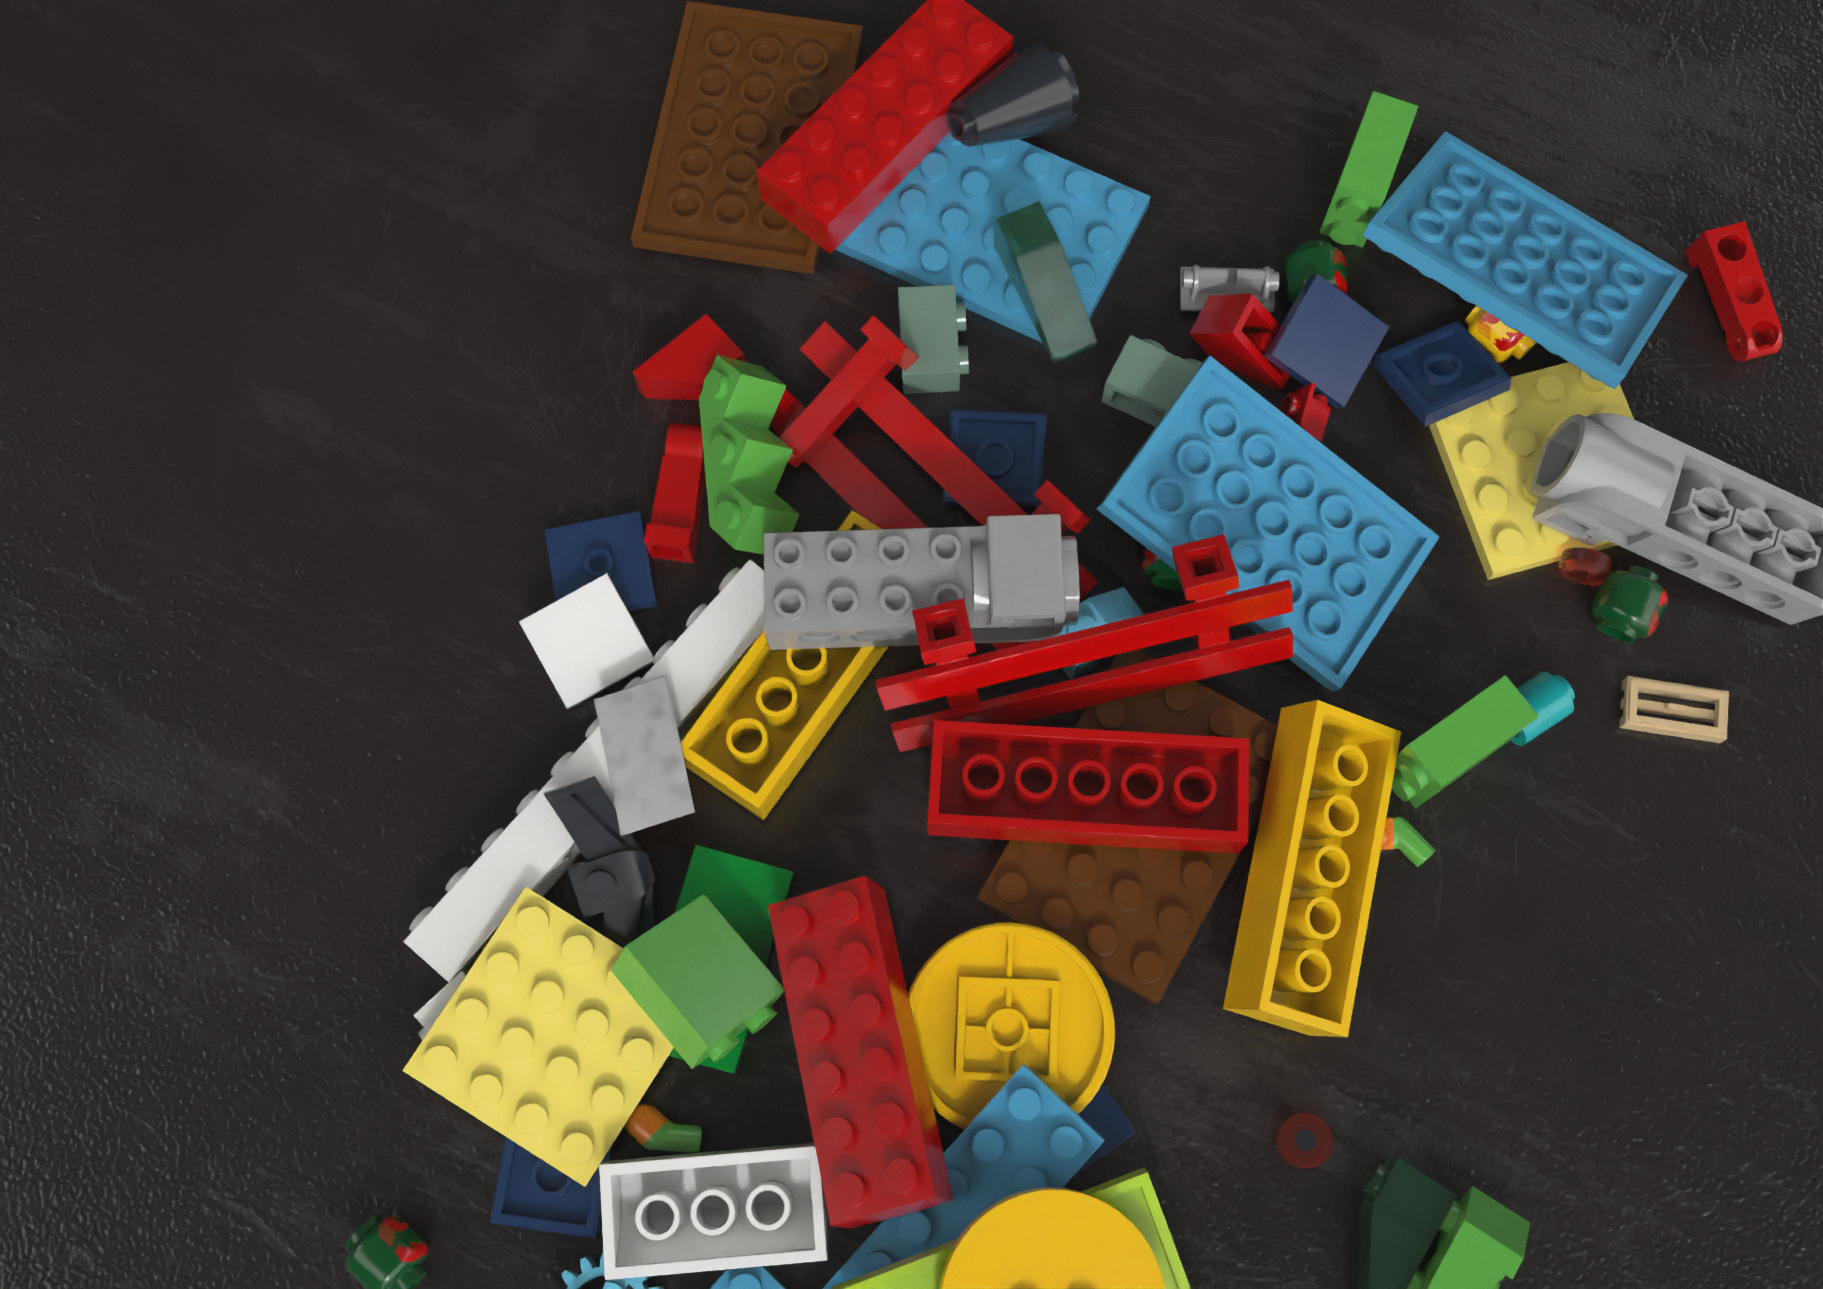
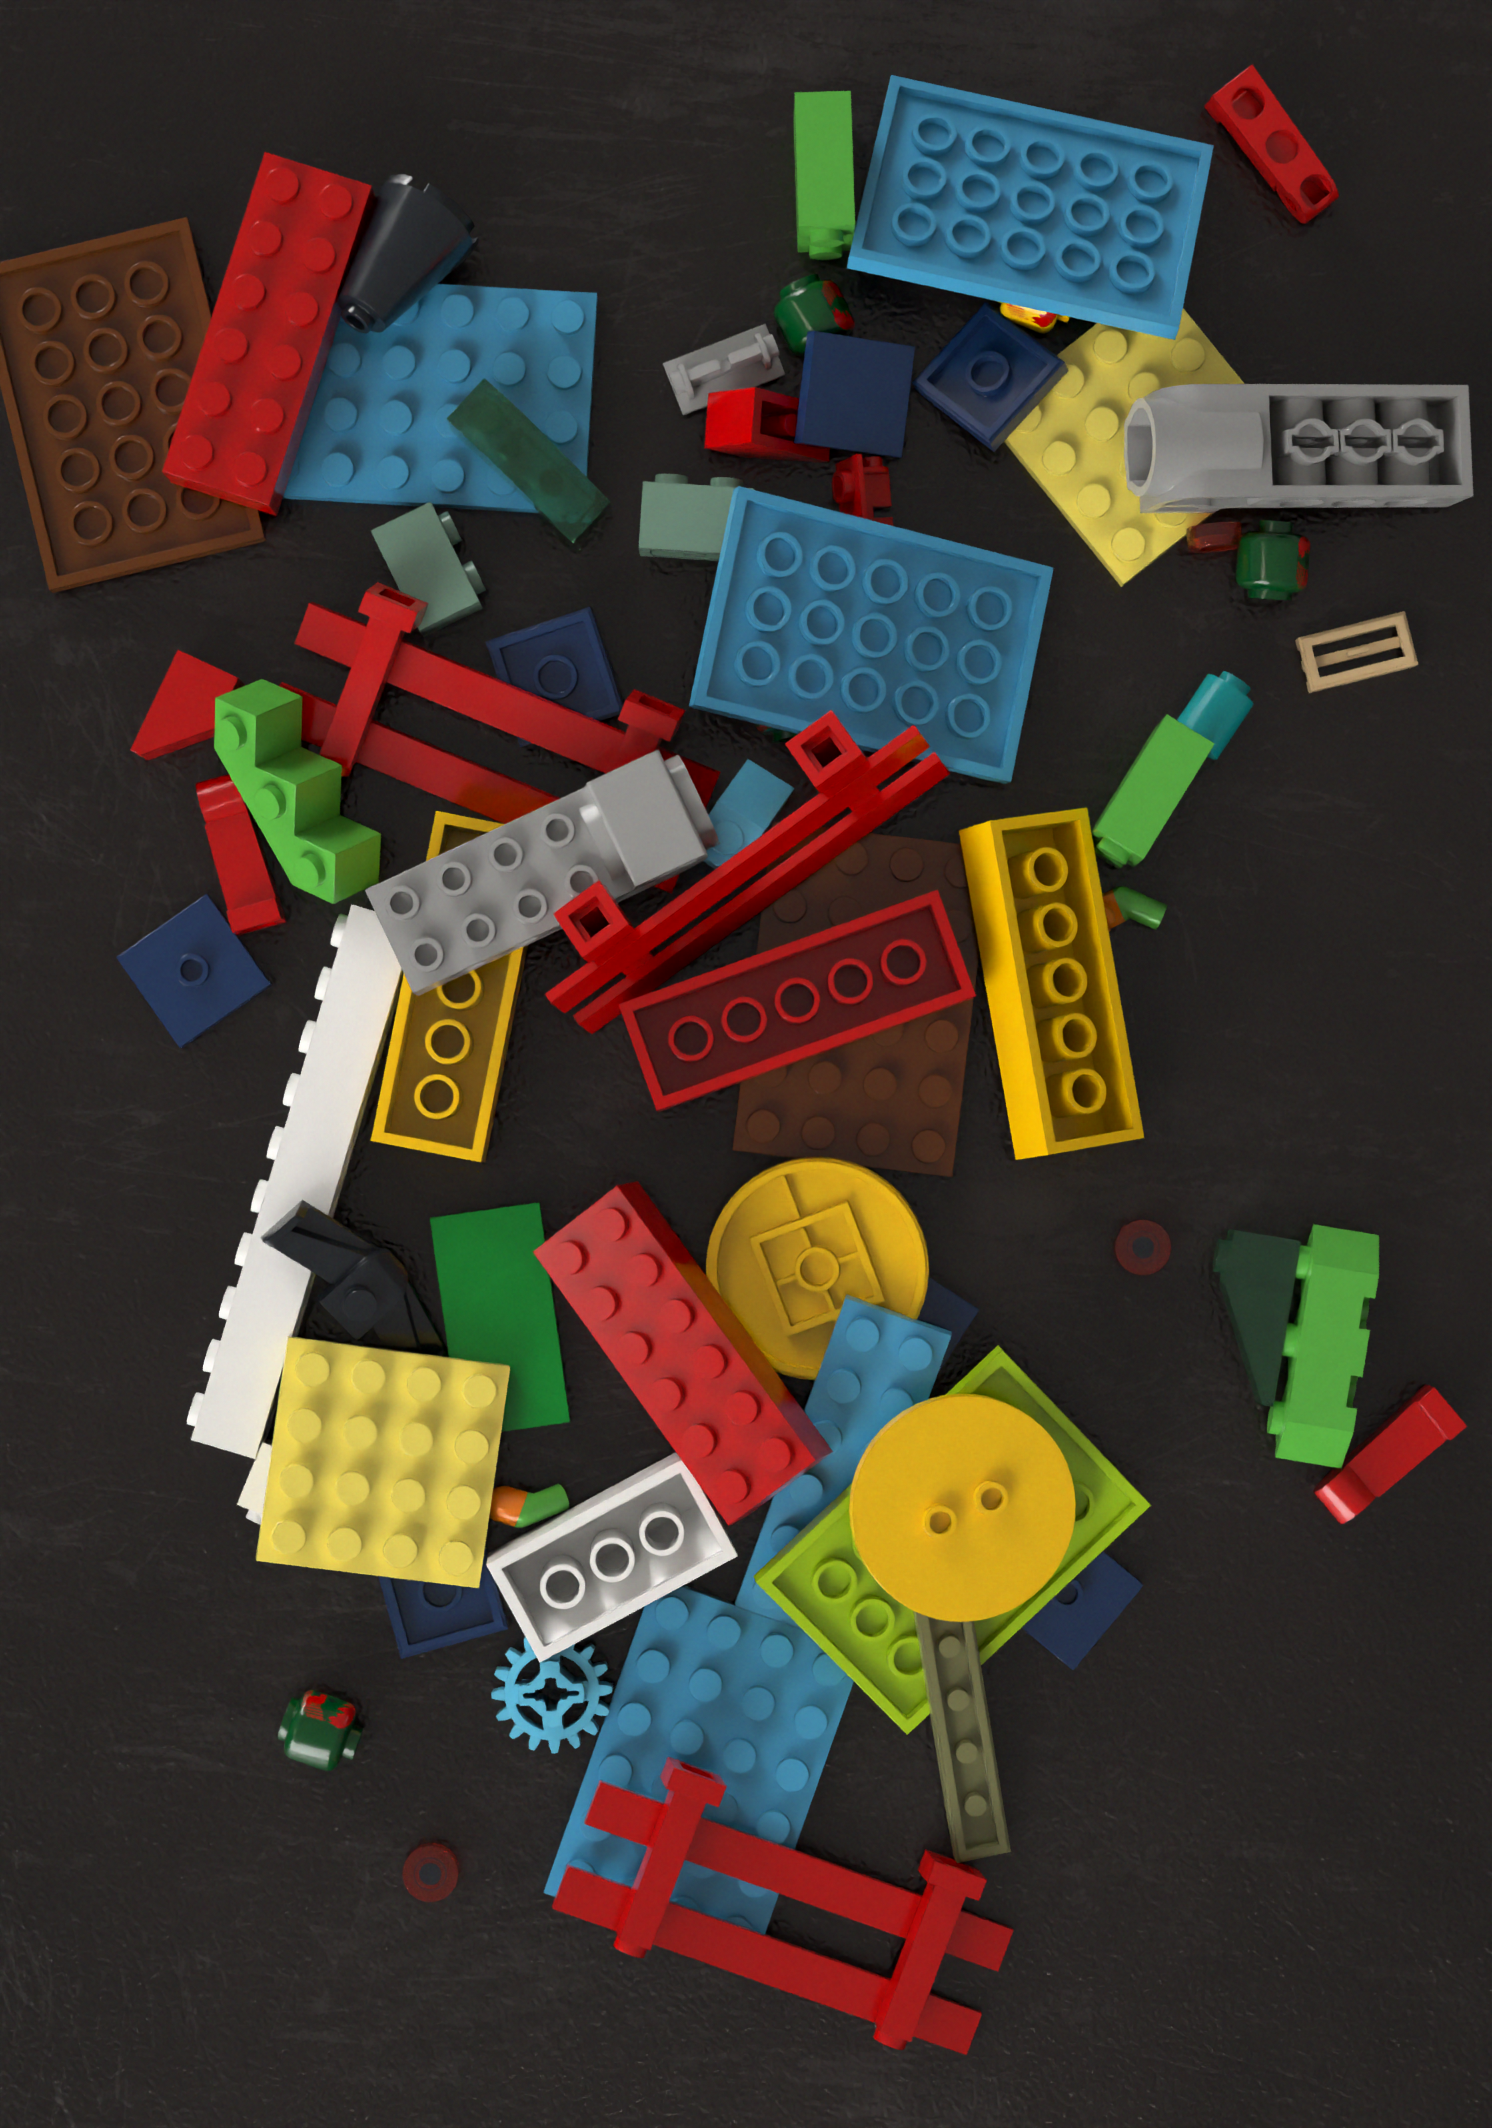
camera: 25 degrees left, 15 degrees up
white tile [519,573,654,709] -> none
flat silver sticker [594,676,695,836] -> none
bright green brick [611,894,784,1069] -> none

